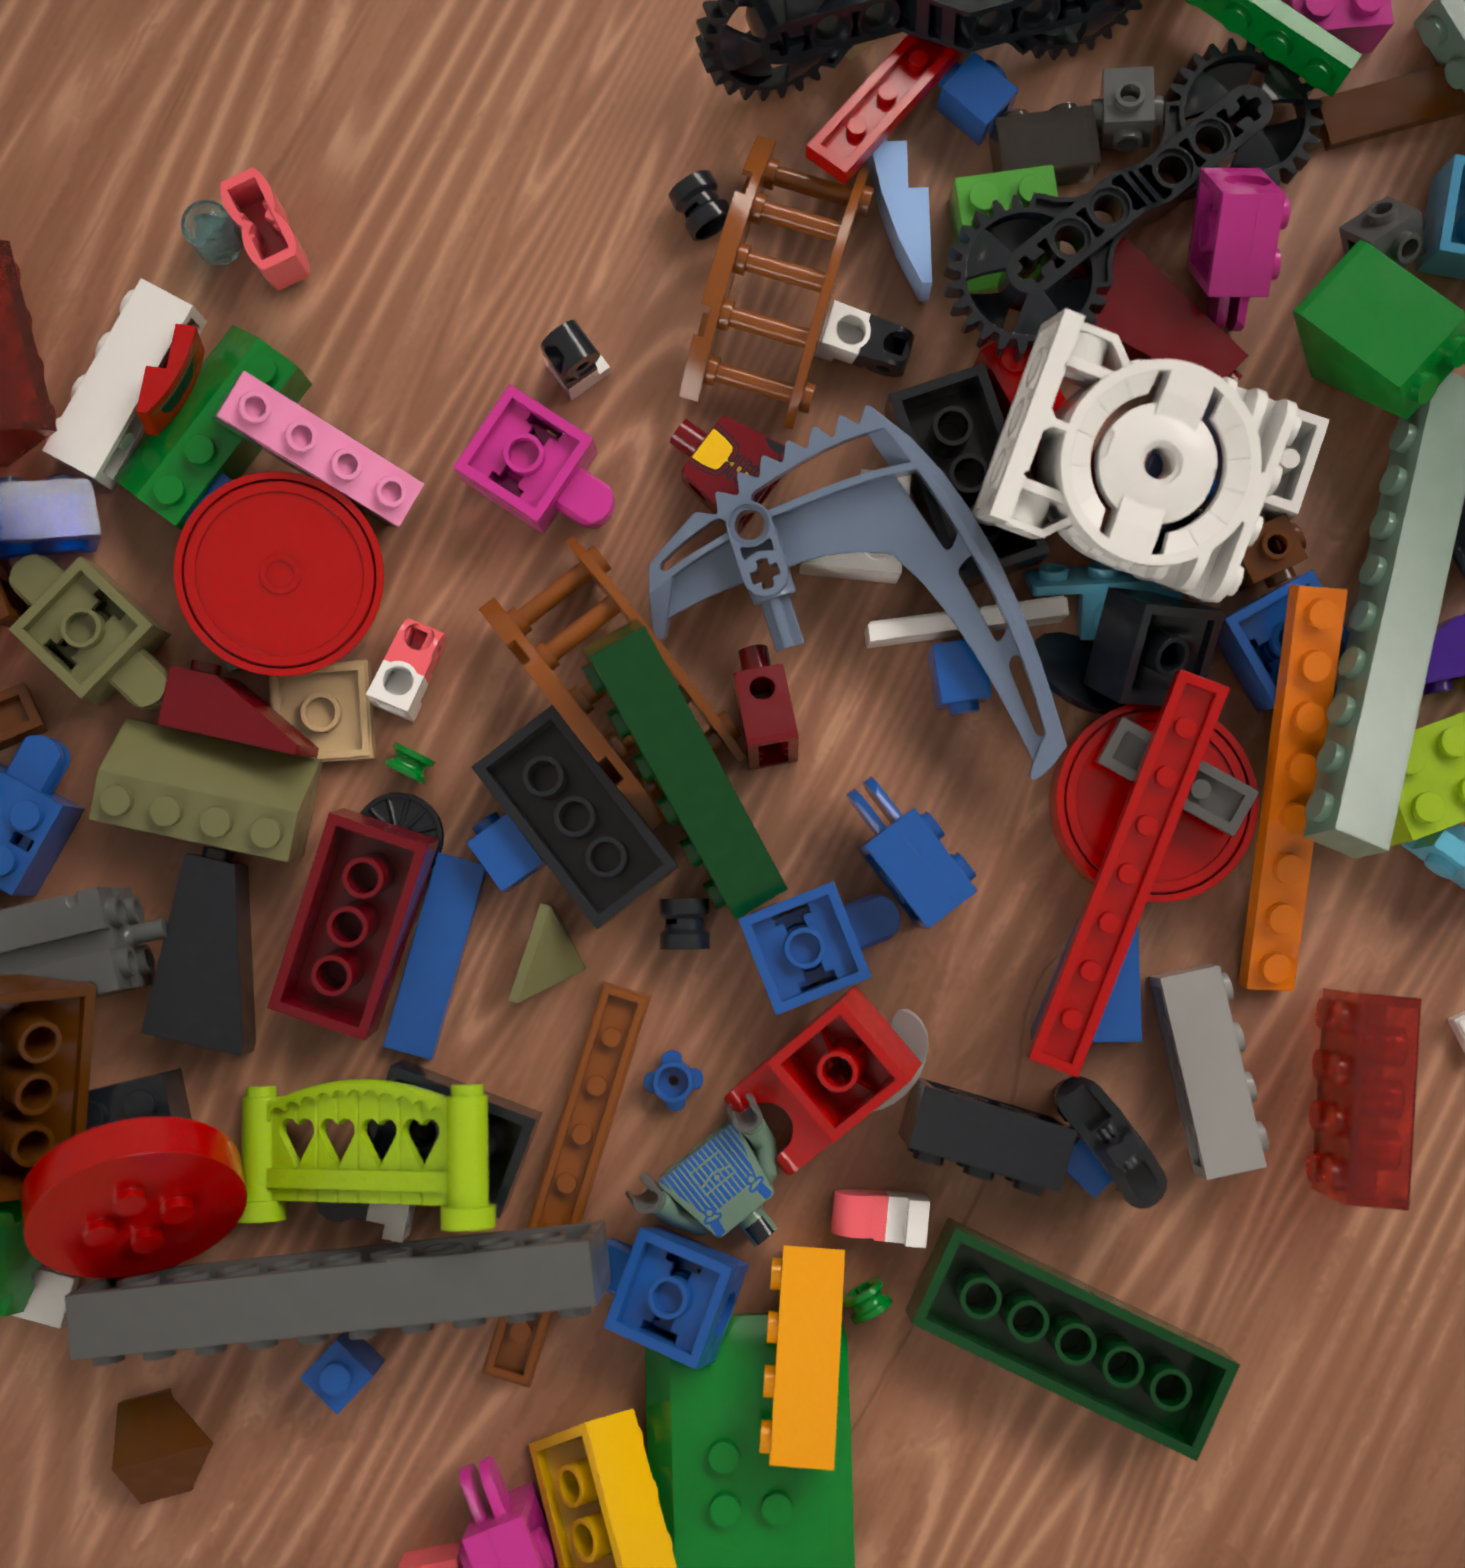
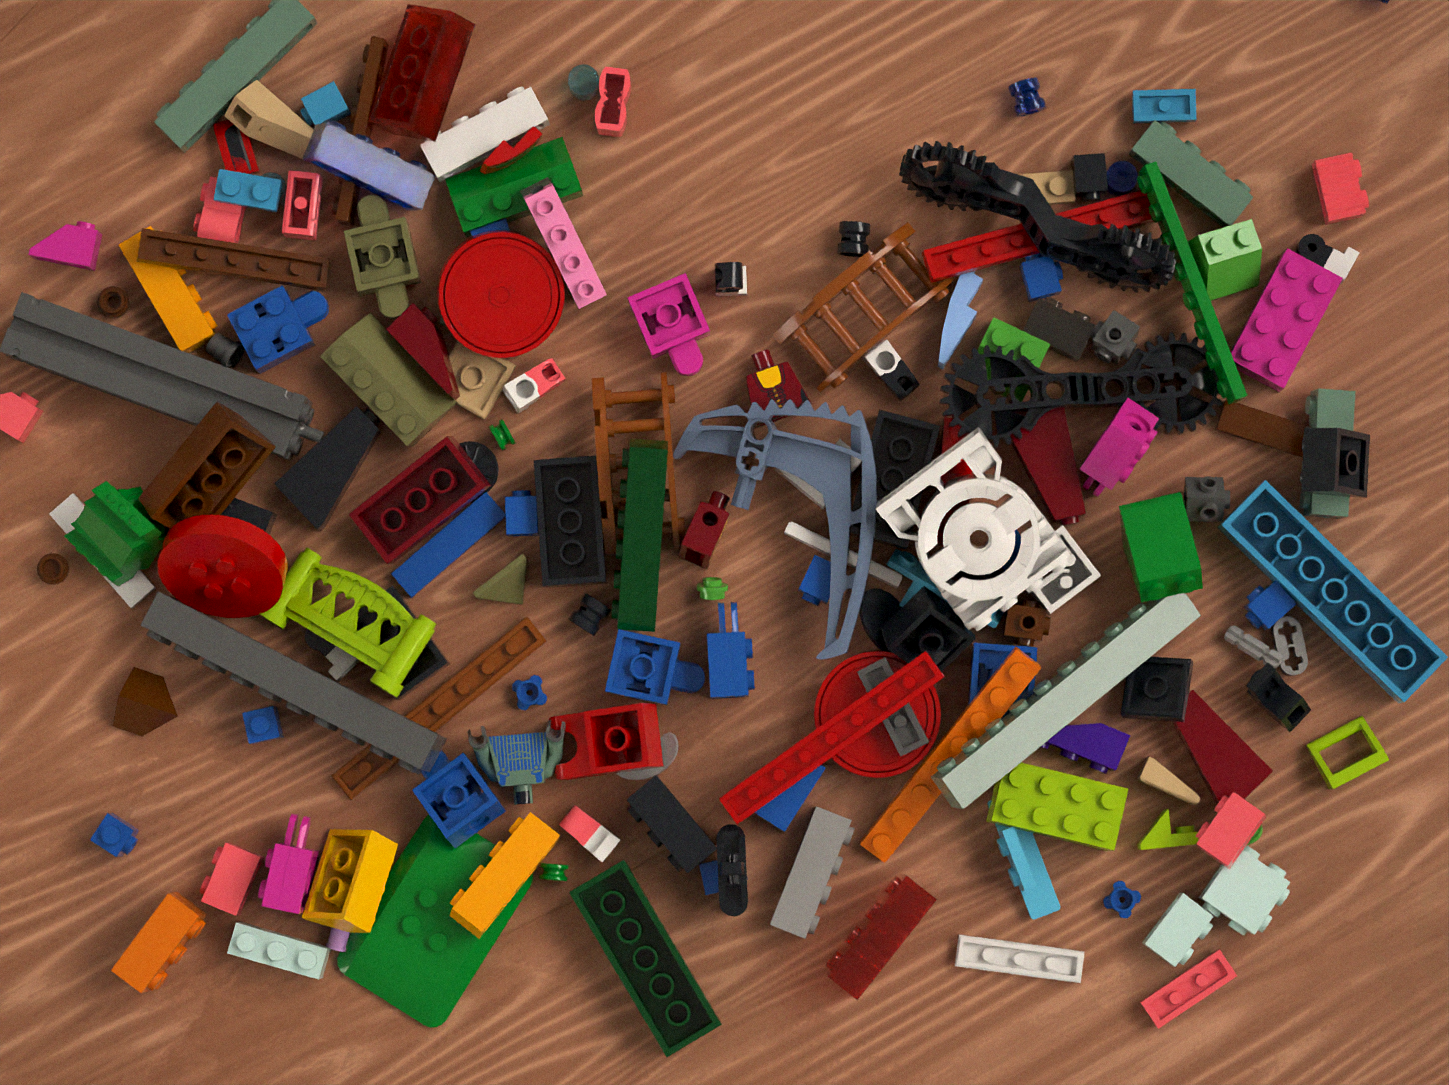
camera: 40 degrees right, 0 degrees up
none -> bright green plate [697,577,728,600]

